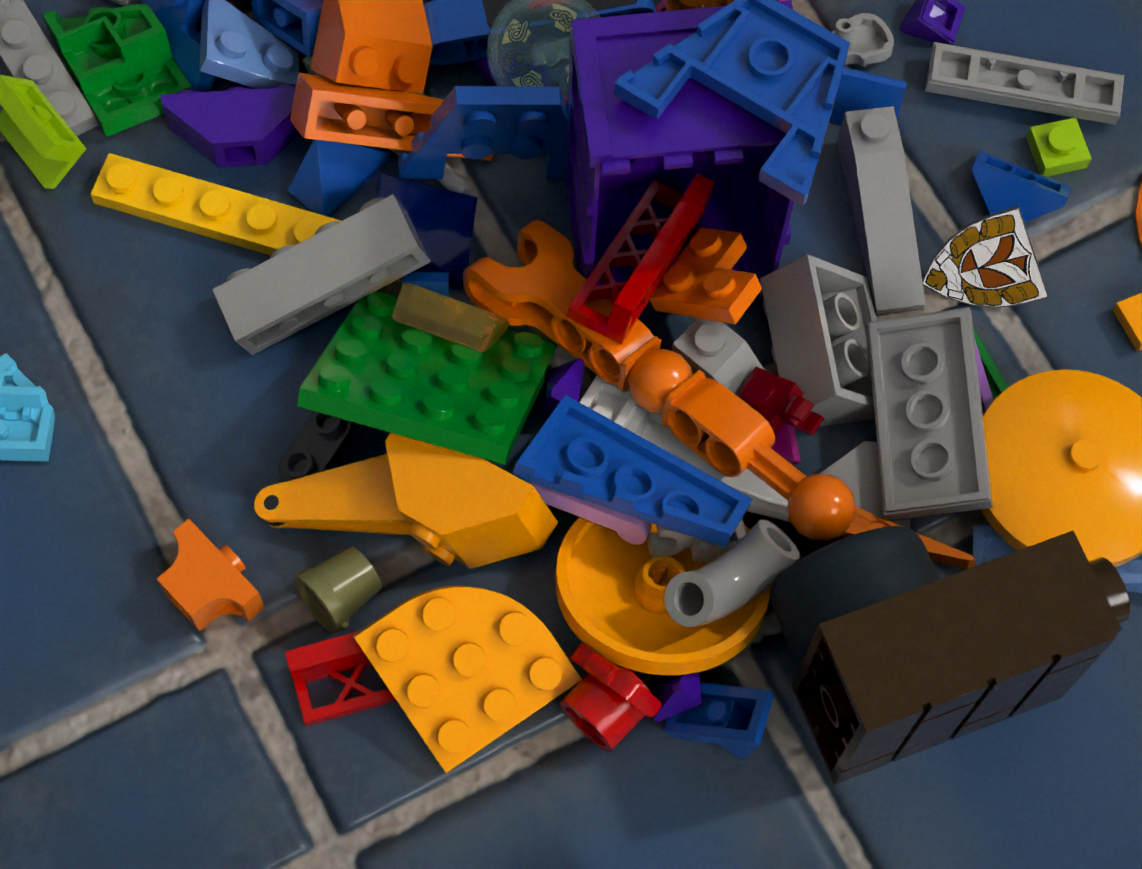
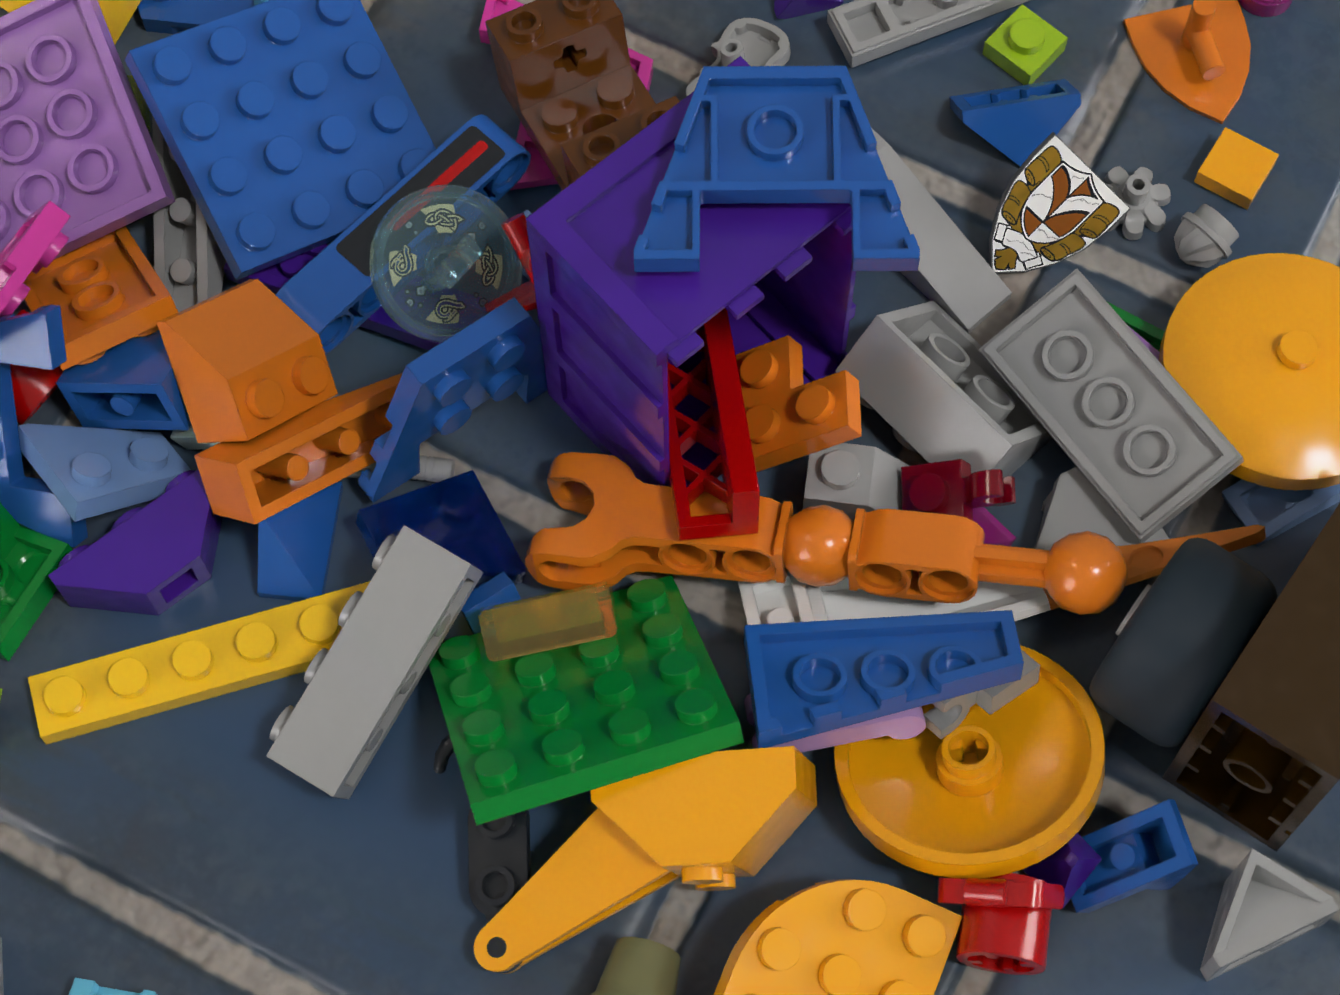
camera: 30 degrees left, 0 degrees up
dark purple slope [540,358,584,419] -> none
light grey cylinder [664,520,800,627] -> none
none -> light grey plant [1105,166,1171,240]
none -> light grey plate [1174,204,1239,268]
none -> light grey slope [1200,848,1340,982]

